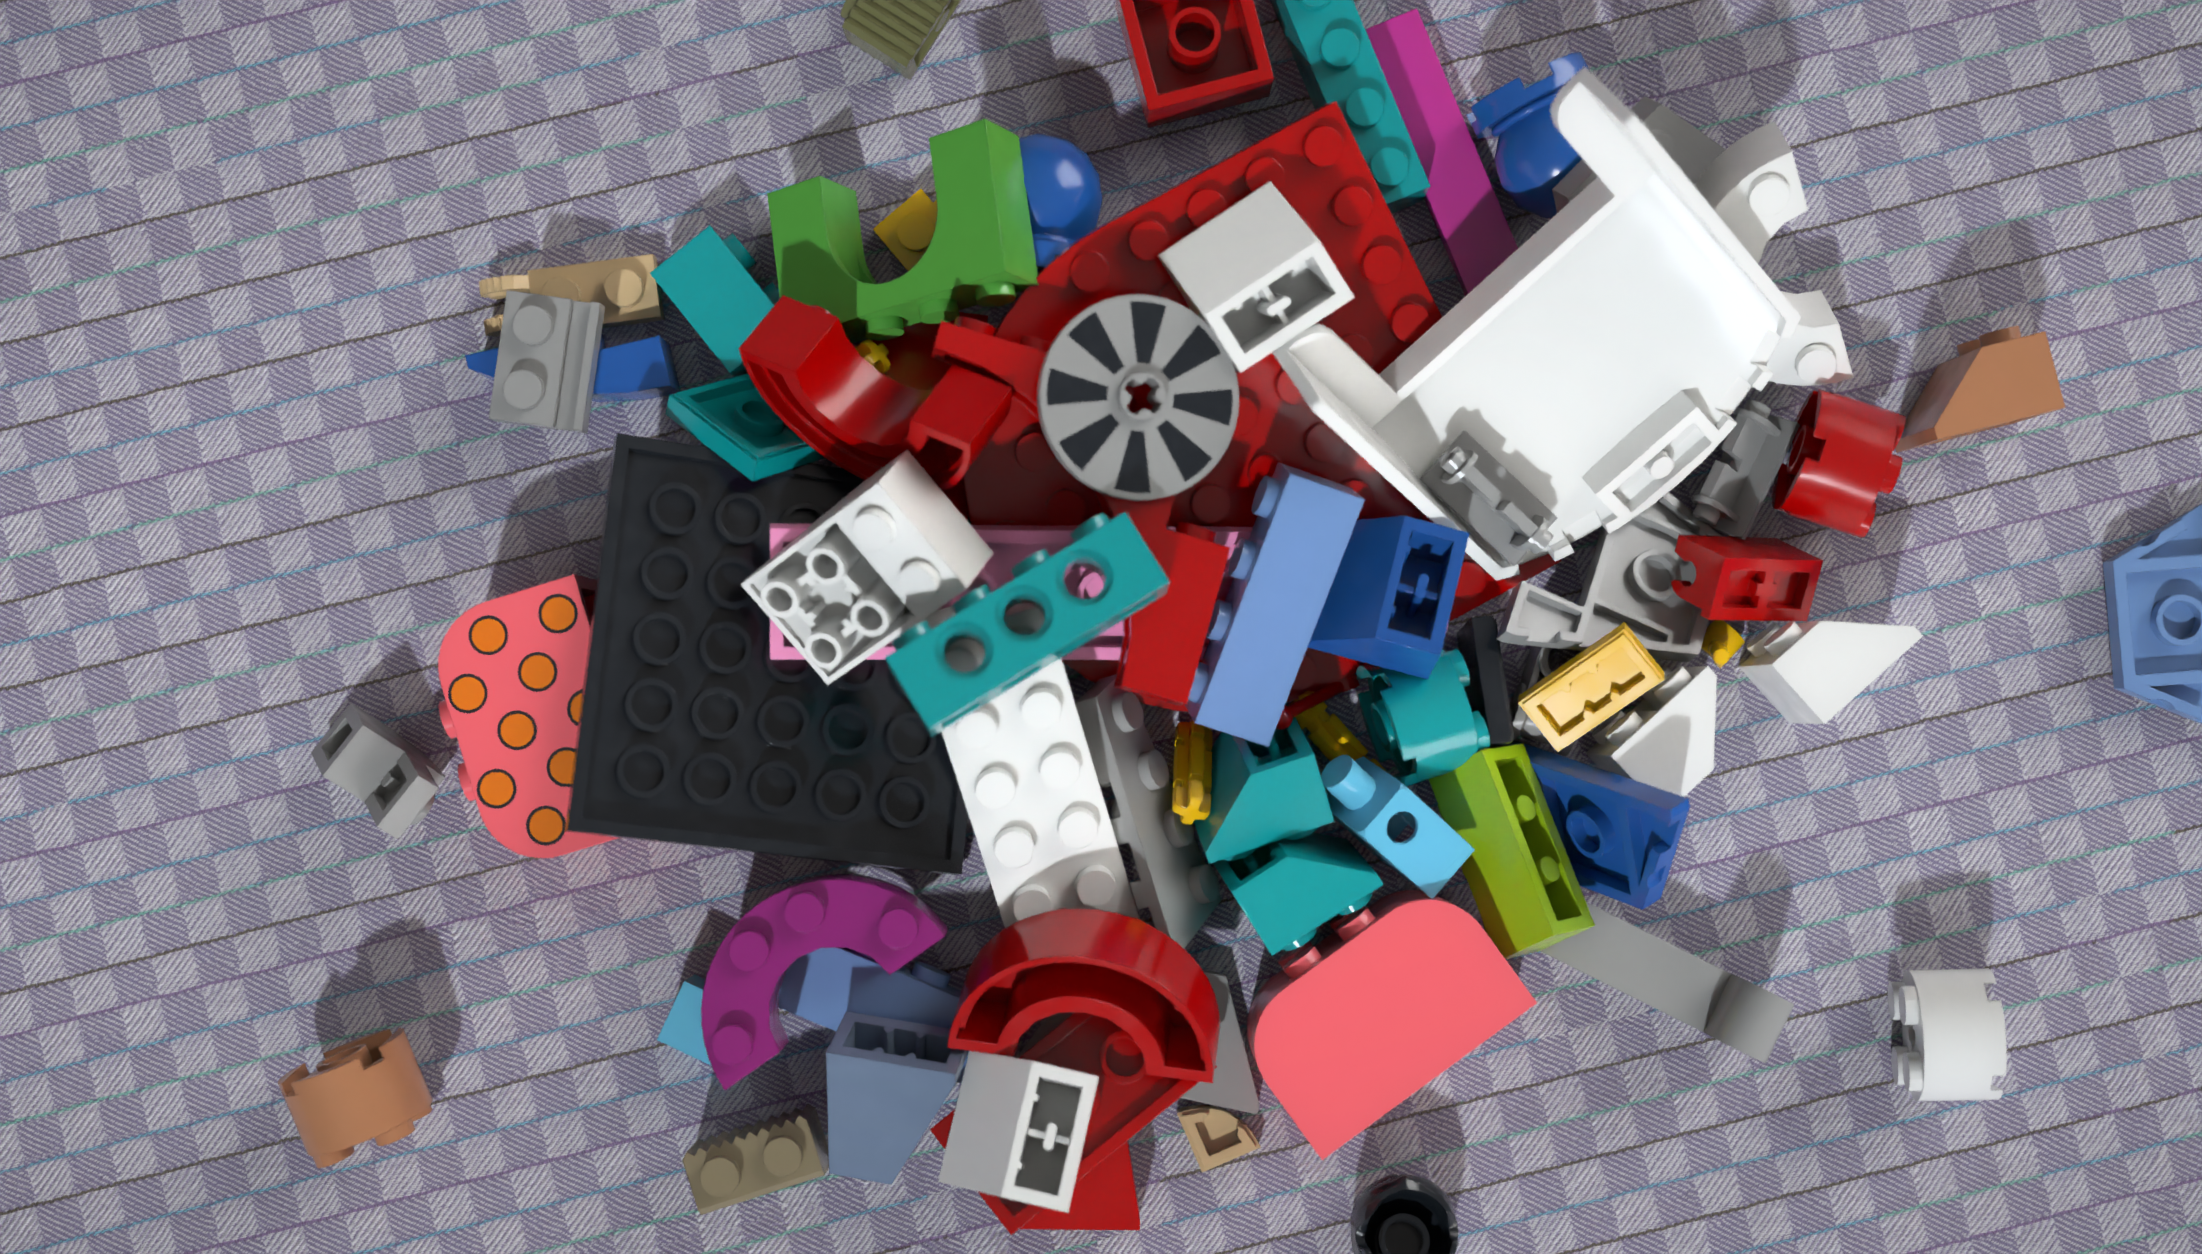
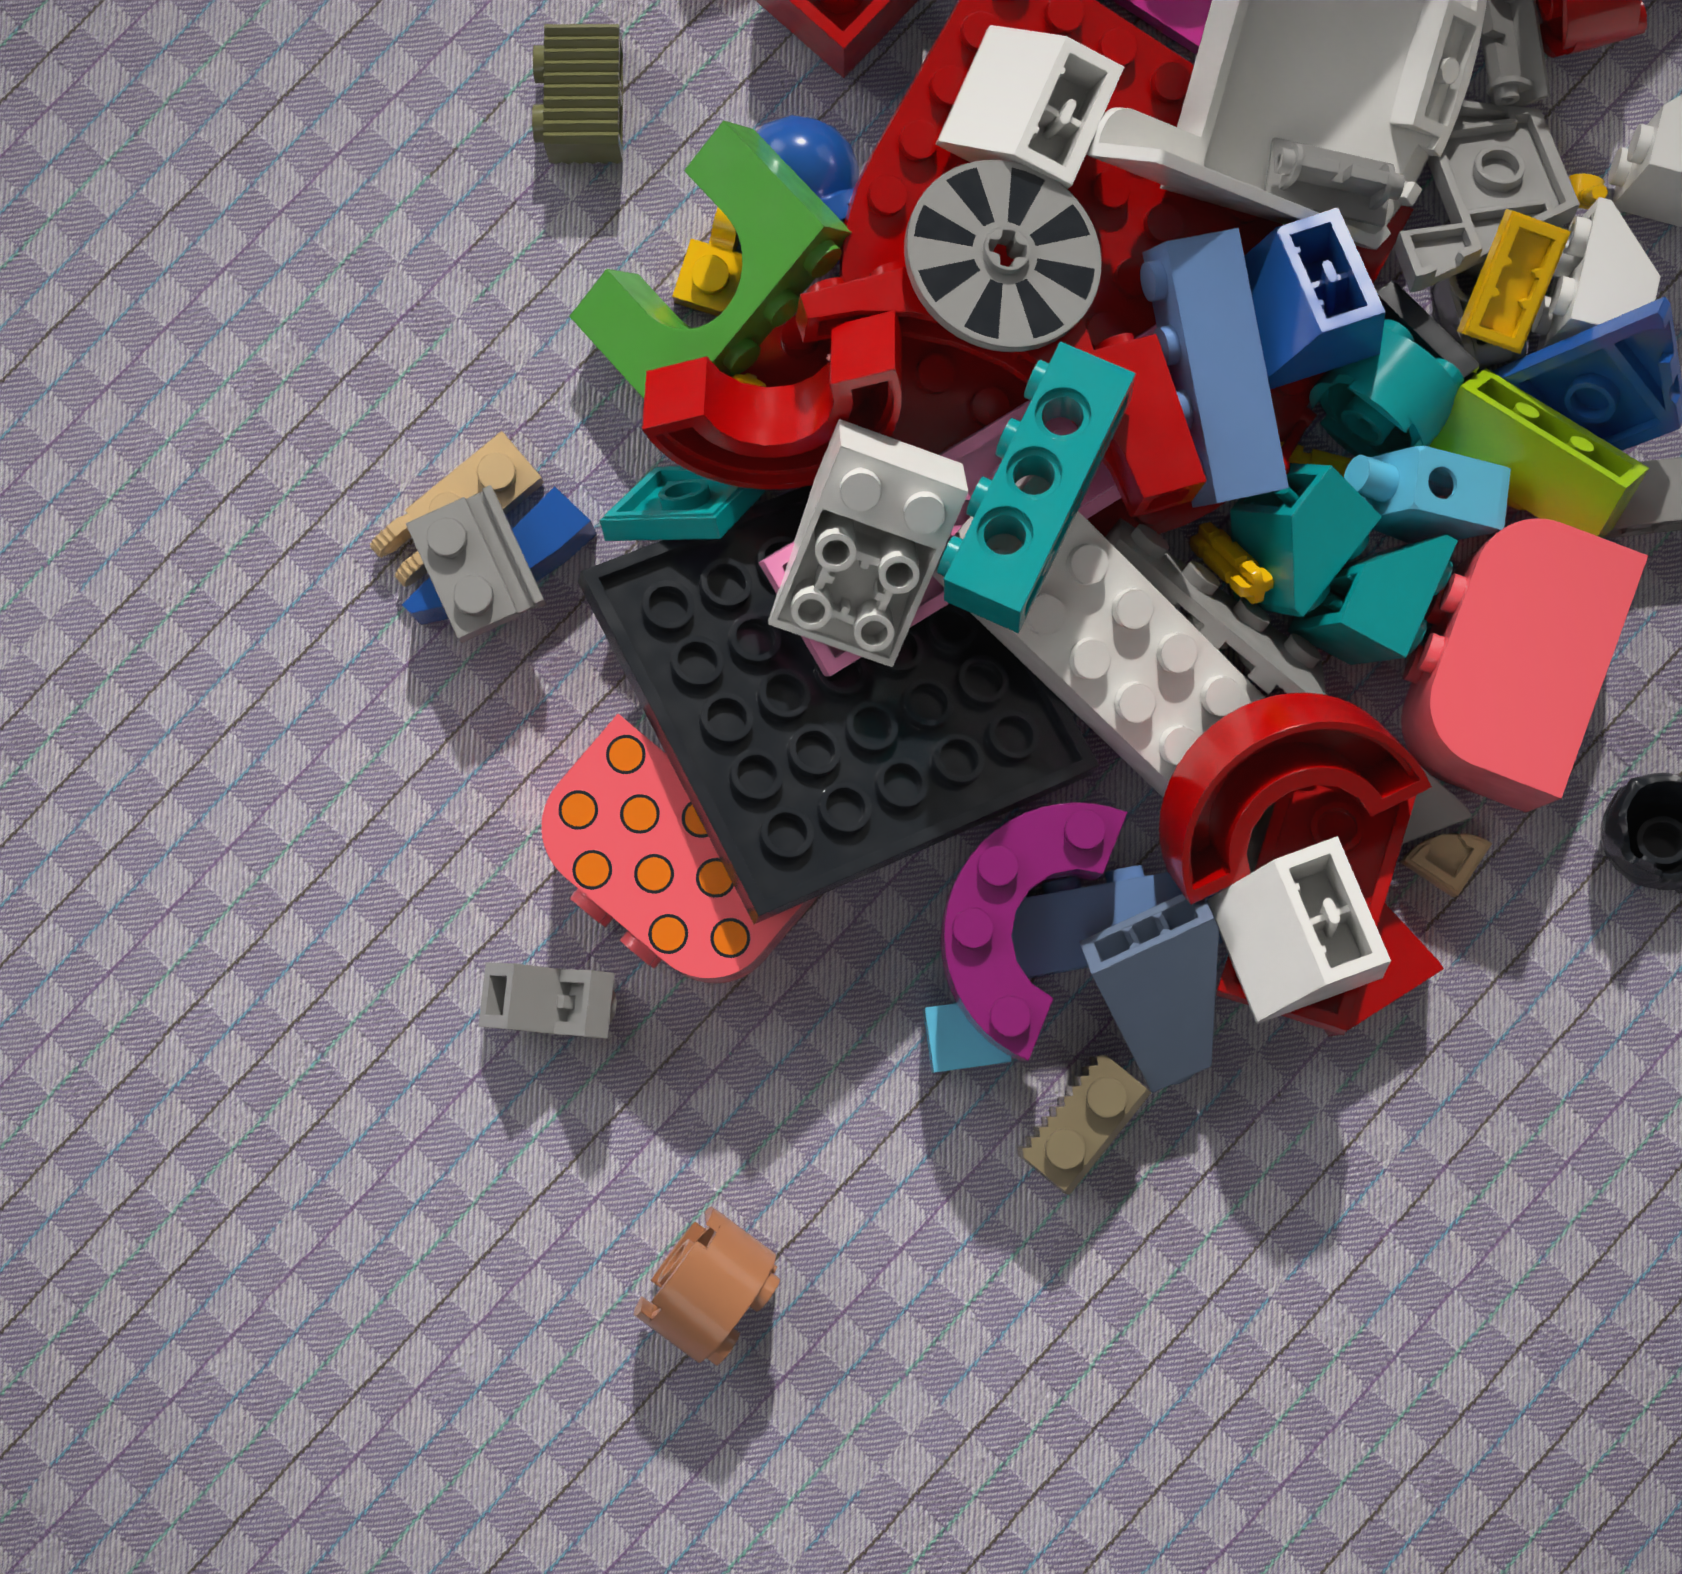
camera: 35 degrees left, 5 degrees down
teal brick [650,225,780,377] -> none
red hinge [1671,535,1823,621] -> none

